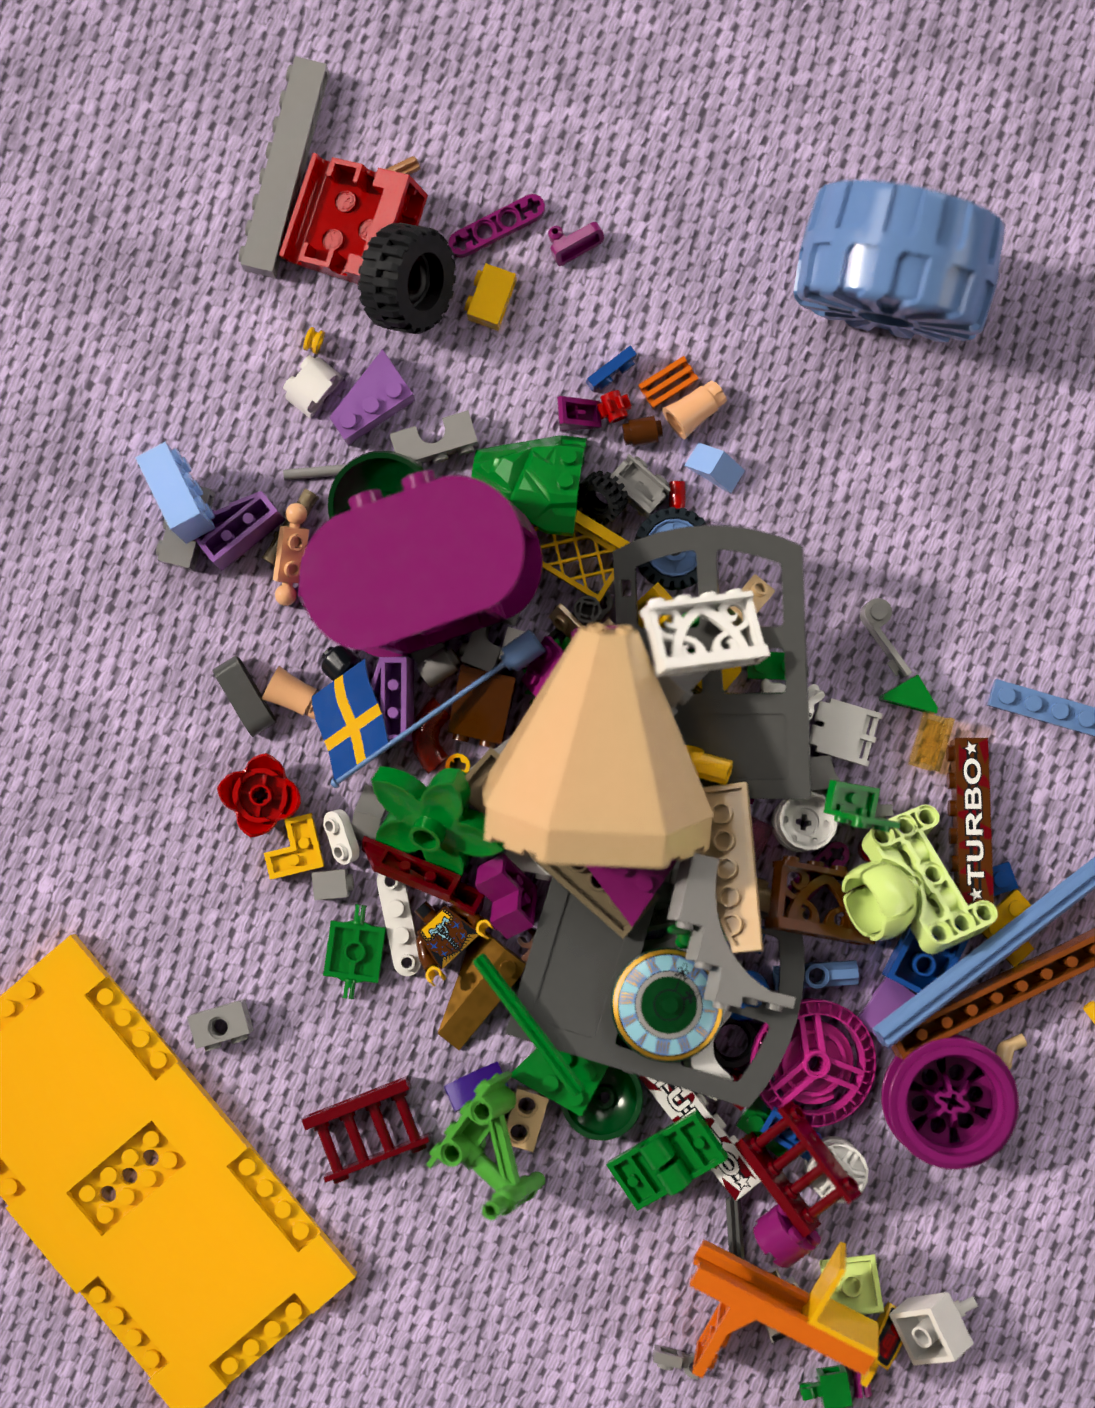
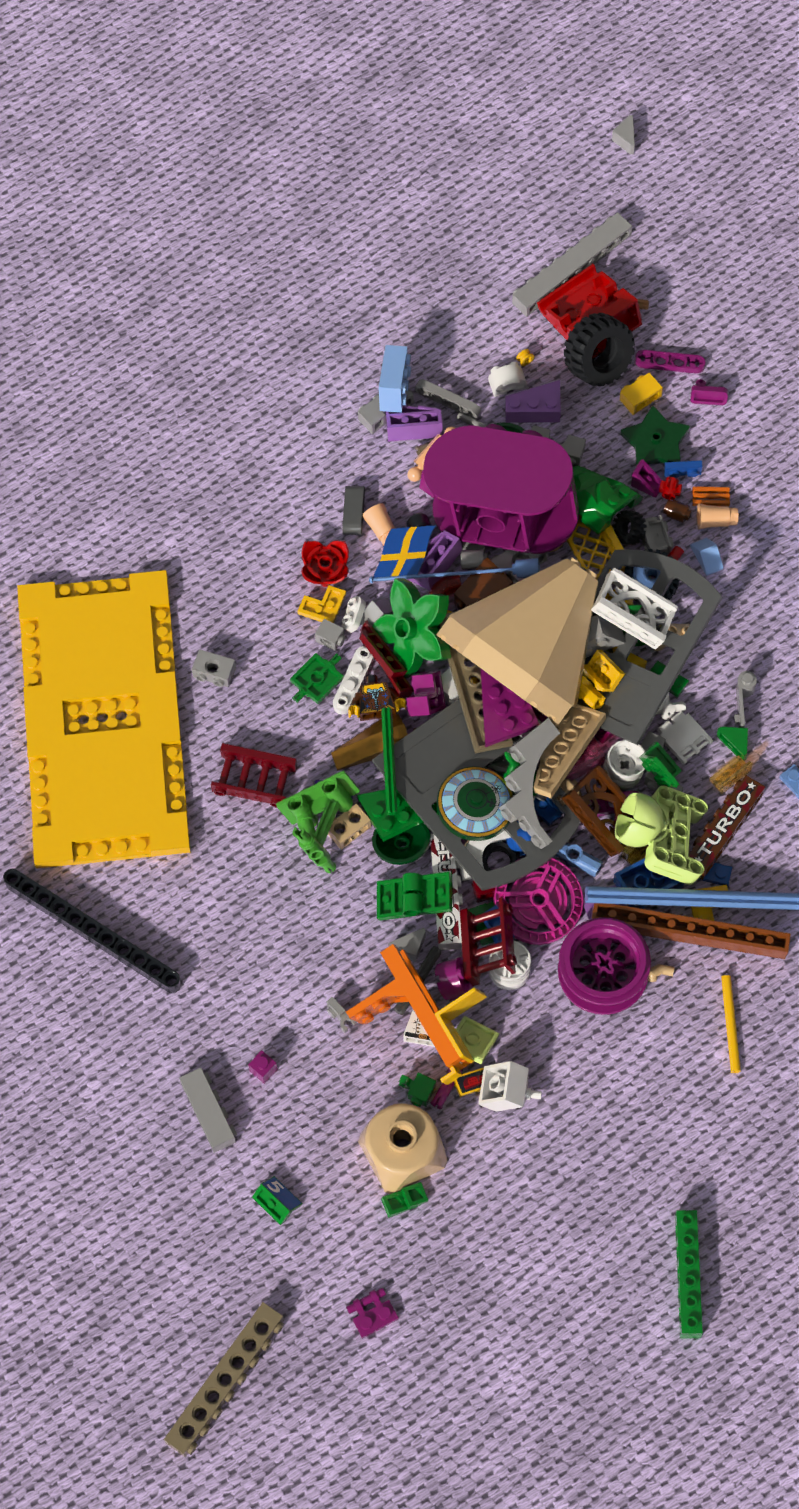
camera: 30 degrees right, 20 degrees down
none -> light grey slope [388,927,426,962]
none -> light grey beam [415,379,481,419]
none -> yellow bracket [583,650,625,692]
none -> dark green plate [620,406,690,467]

